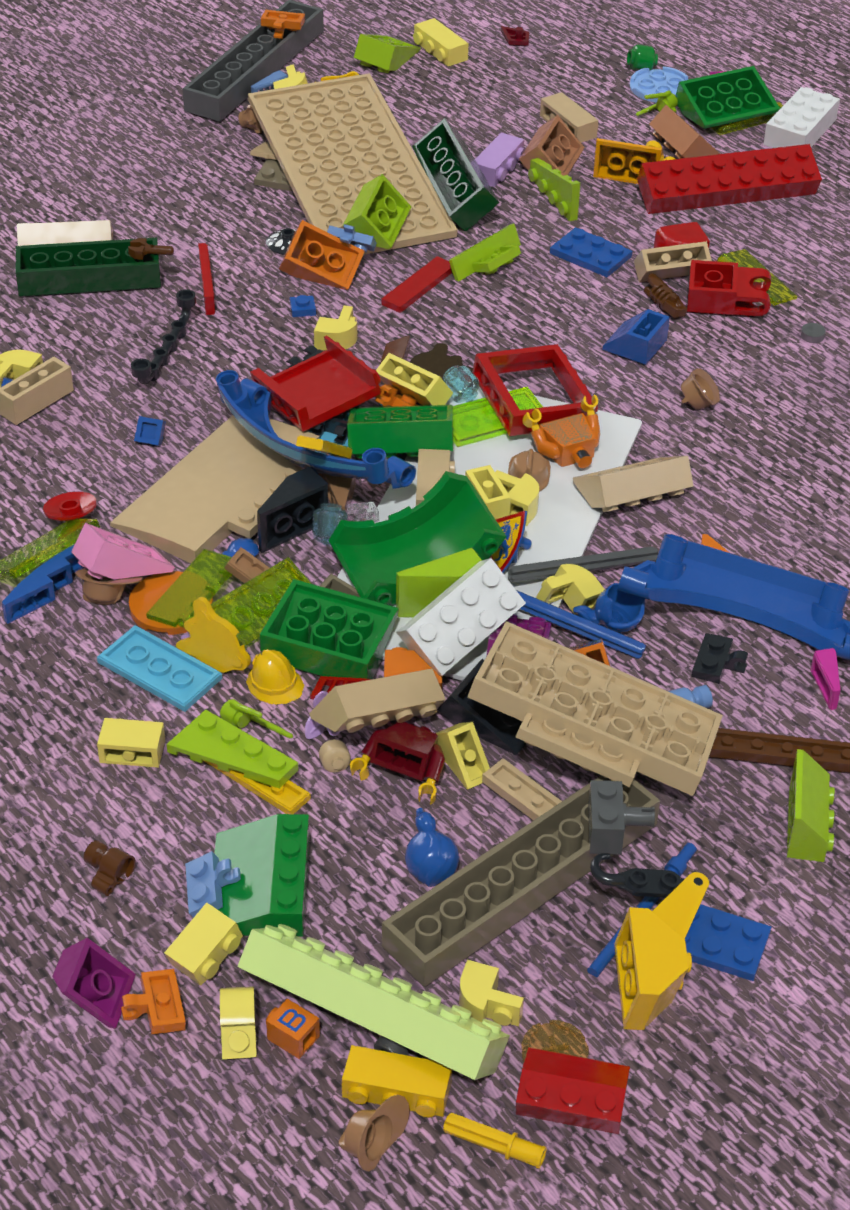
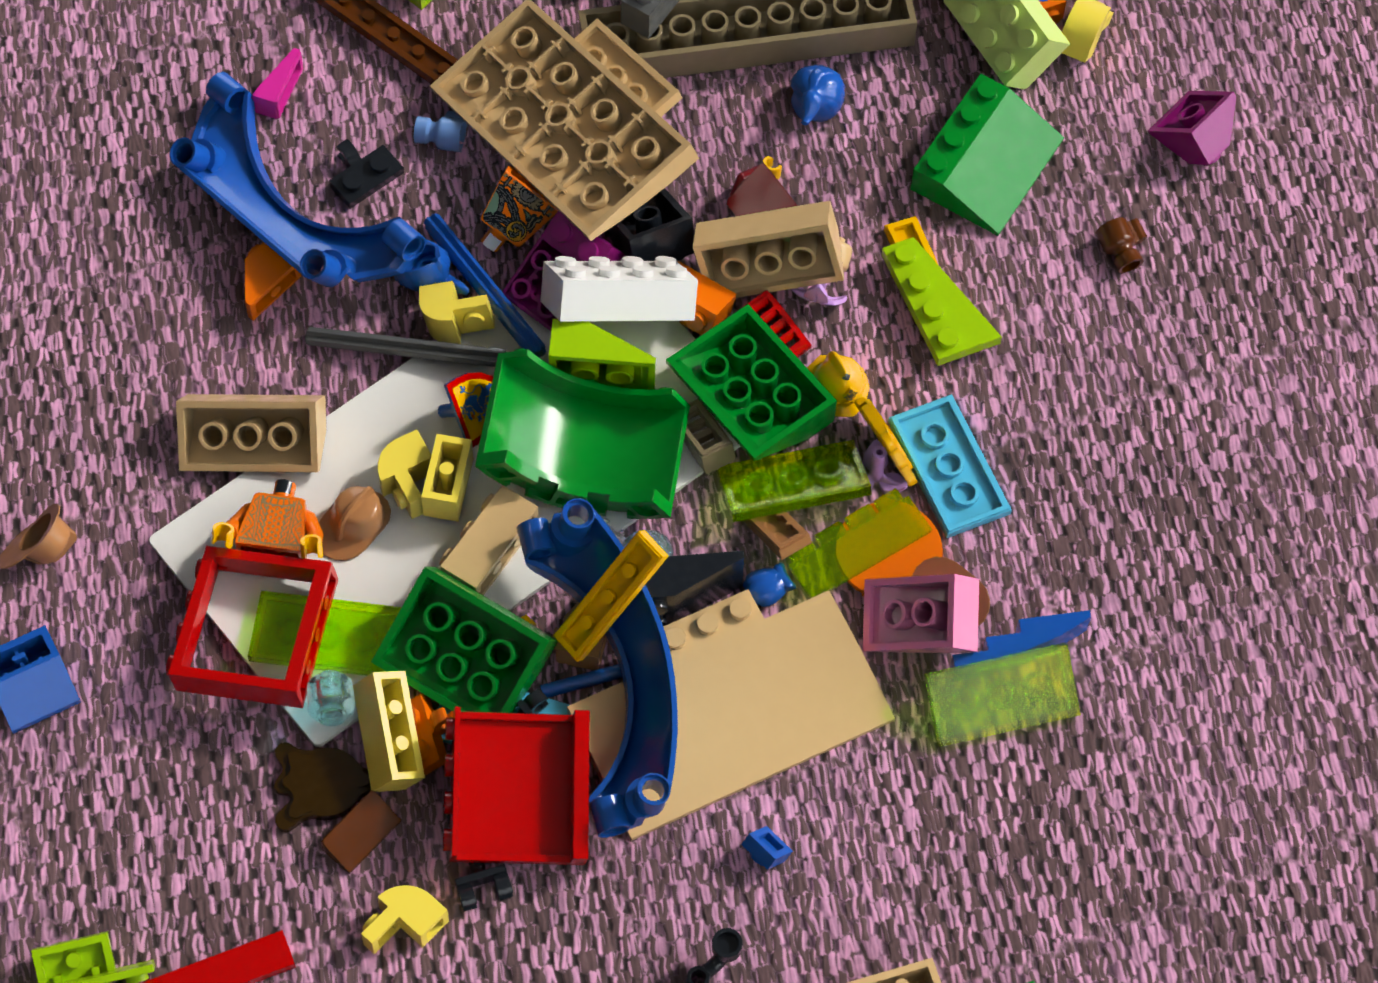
camera: 150 degrees left, 20 degrees up
red dish [43,491,97,522] -> none
light yellow brick [97,718,165,768] -> none
orange plate [121,969,186,1034] -> none
light yellow brick [164,902,243,986] -> none
medium blue plate [185,851,241,918] -> none
lime plant [220,699,293,739] -> none
light yellow slope [436,722,490,789] -> none
tan plate [482,758,562,821] -> none

